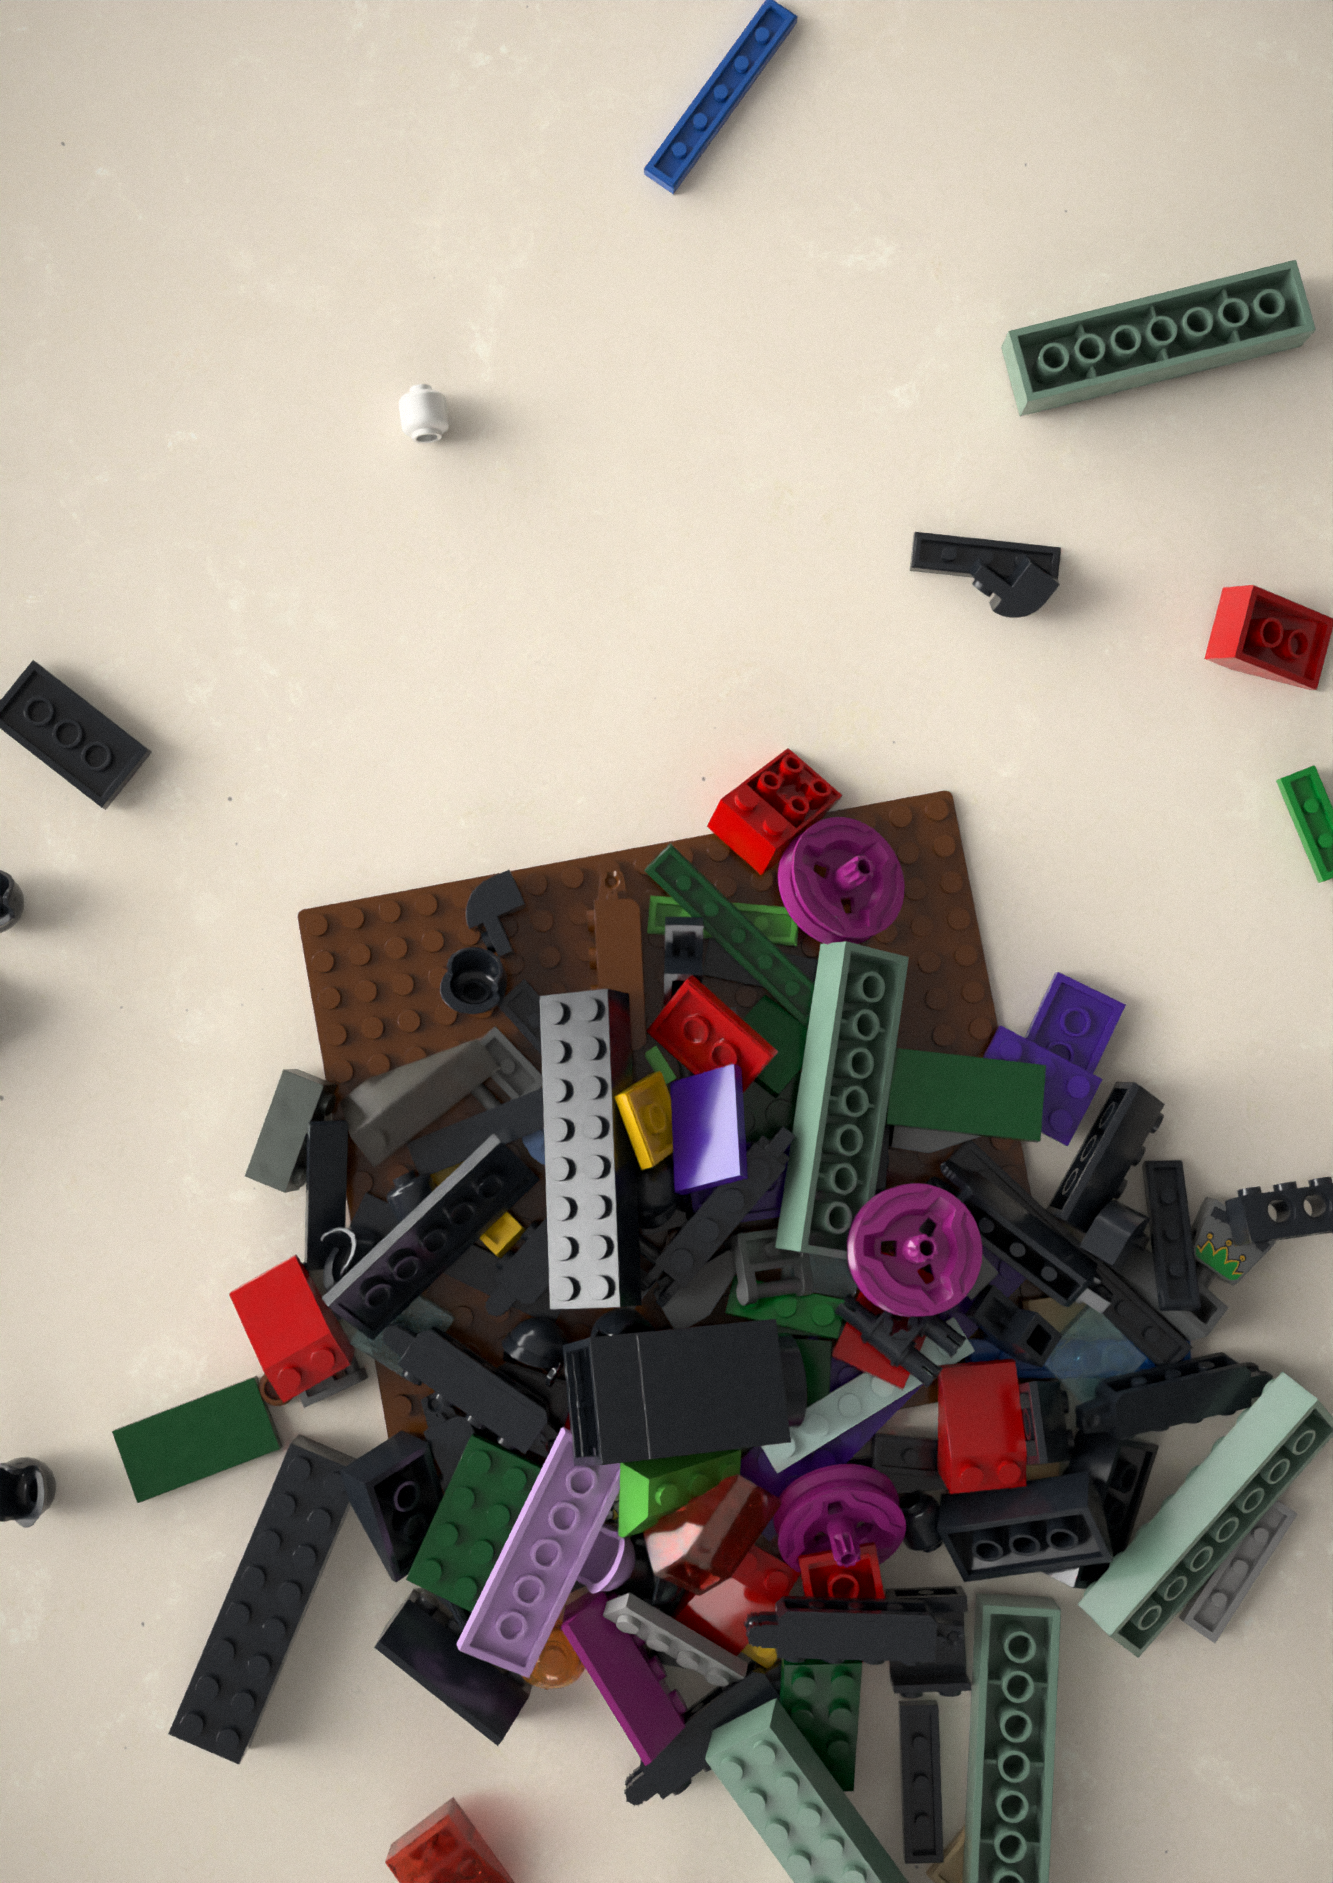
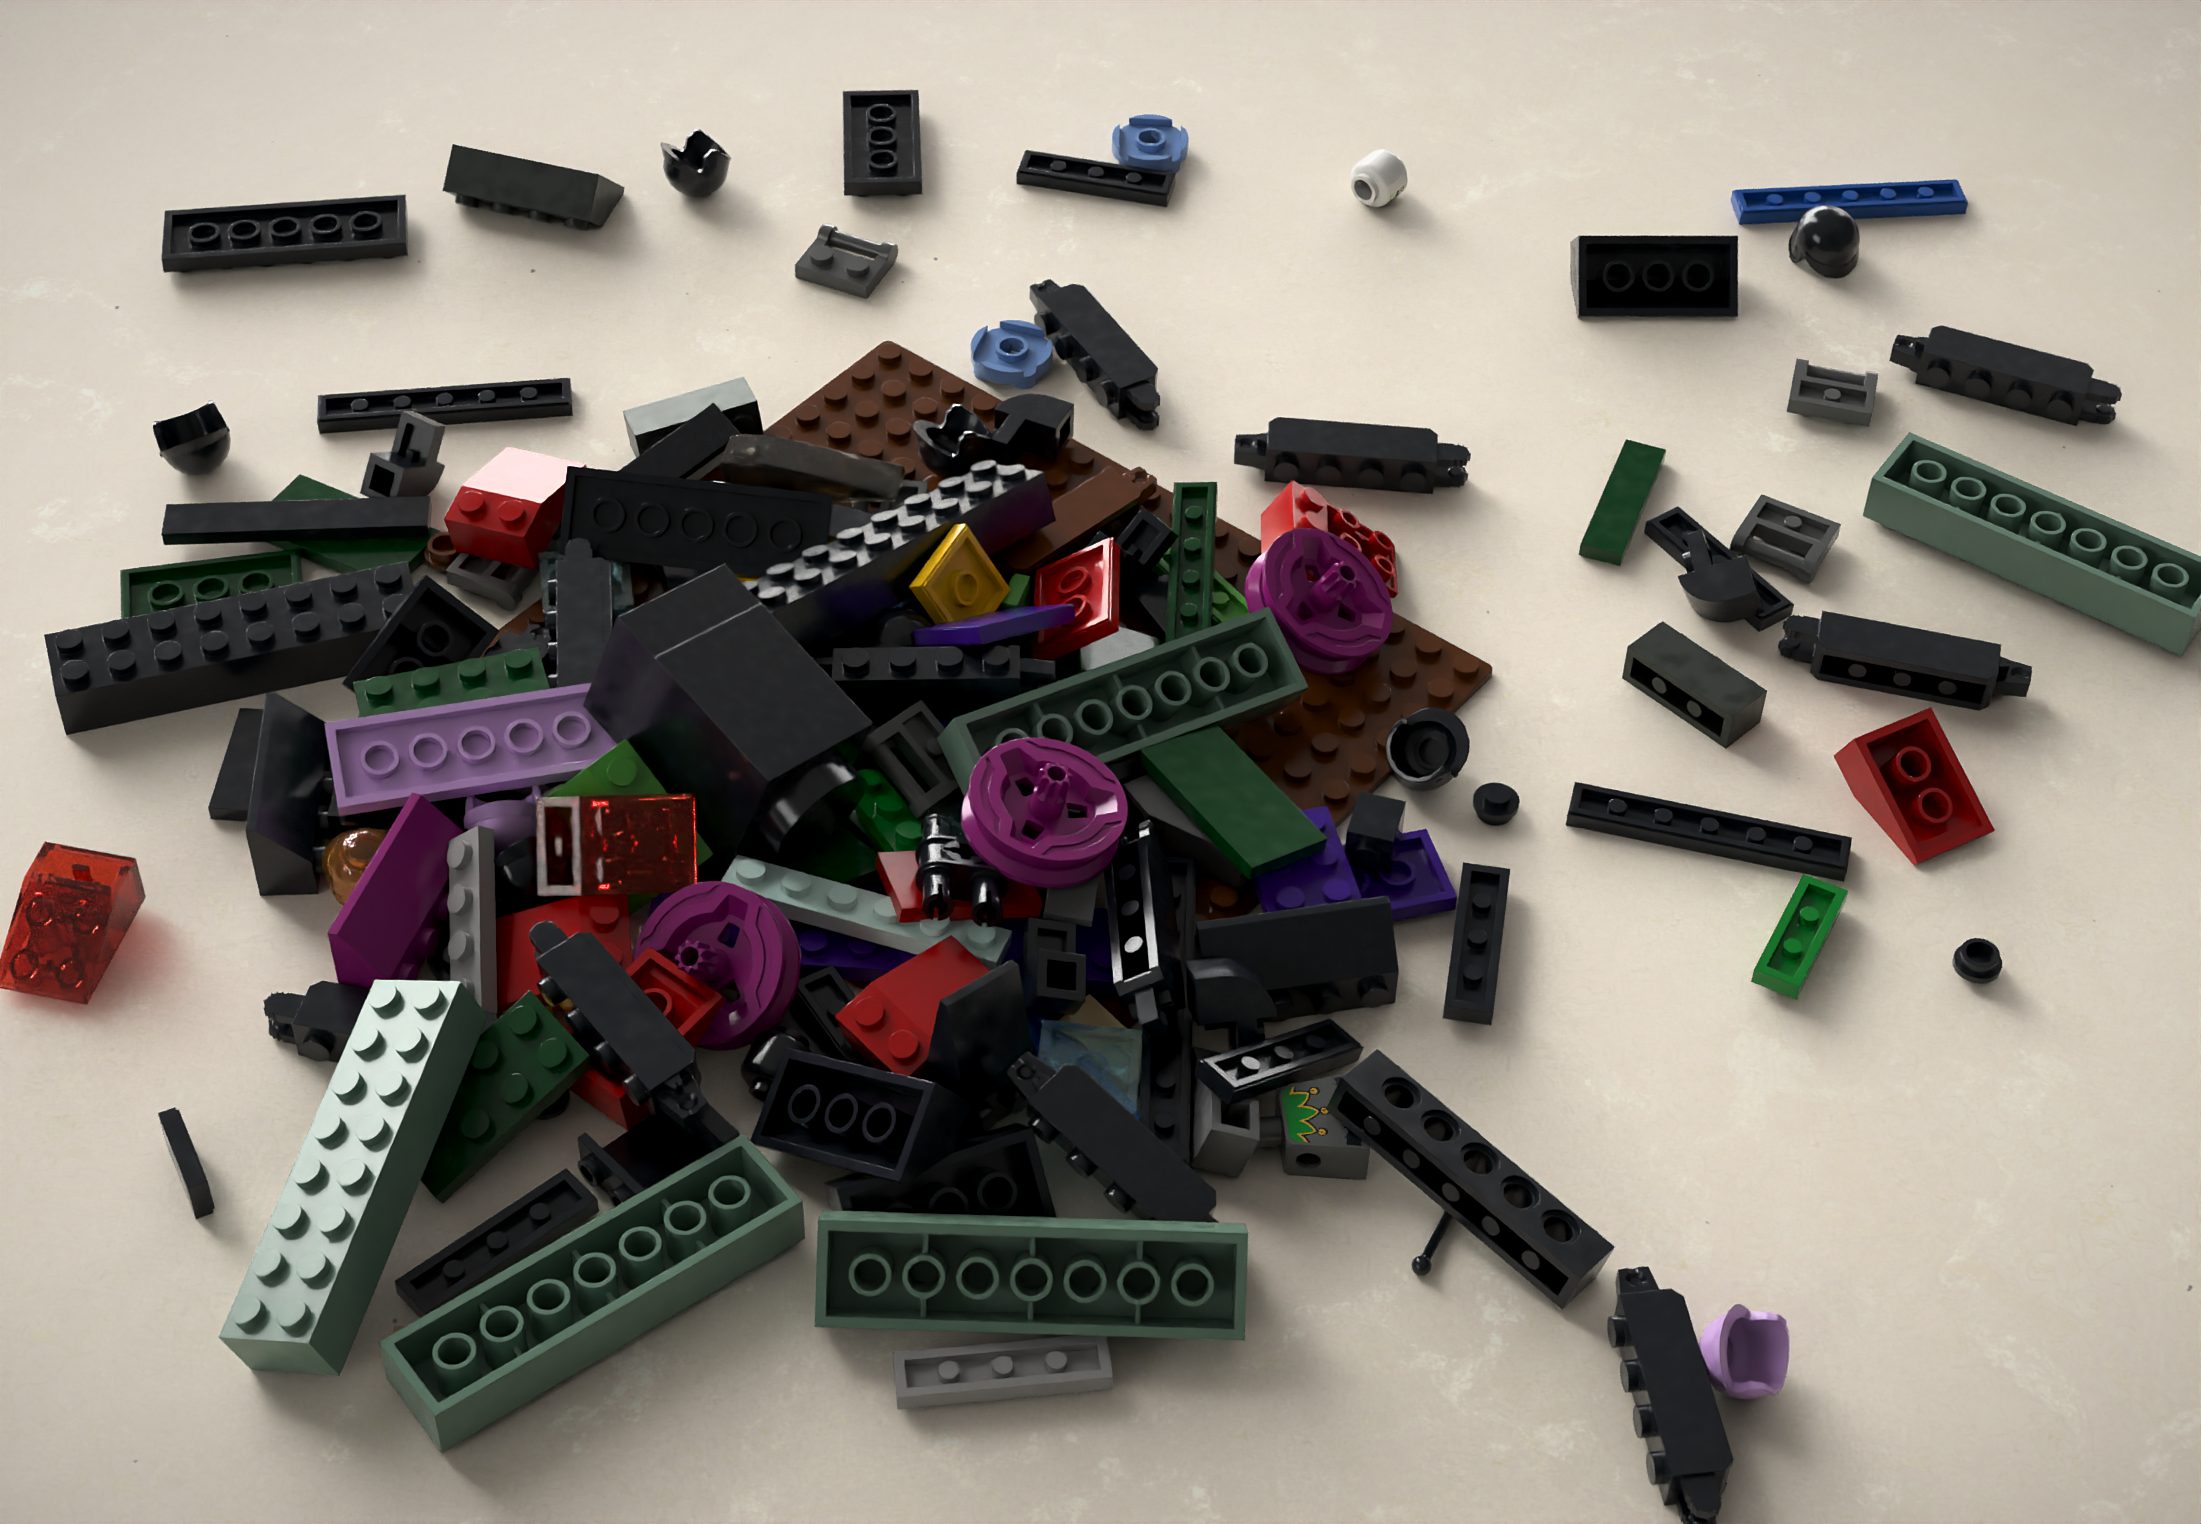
camera: 45 degrees right, 40 degrees down
none -> dark green tile [120,549,303,619]
none -> black tile [161,496,432,545]
none -> black tile [208,708,264,821]
none -> black tile [317,378,573,434]
none -> black brick [360,411,446,498]
none -> dark grey plate [795,223,898,299]
none -> medium blue plate [971,320,1053,389]
none -> black tile [1016,150,1176,207]
none -> black hinge [1029,279,1160,431]
none -> medium blue plate [1112,114,1189,173]
none -> black hinge [1234,417,1471,494]
none -> black brick [1345,791,1406,874]
none -> black helmet [1385,707,1470,791]
none -> black plate [1443,862,1510,1025]
none -> black plate [1473,783,1520,826]
none -> black tile [1566,782,1852,882]
none -> black slope [1570,236,1738,317]
none -> dark green tile [1579,439,1666,566]
none -> pearl dark grey brick [1622,621,1767,749]
none -> dark grey plate [1729,494,1841,583]
none -> black hinge [1778,611,2032,711]
none -> dark grey plate [1787,358,1879,427]
none -> black helmet [1788,205,1860,279]
none -> black hinge [1889,325,2122,426]

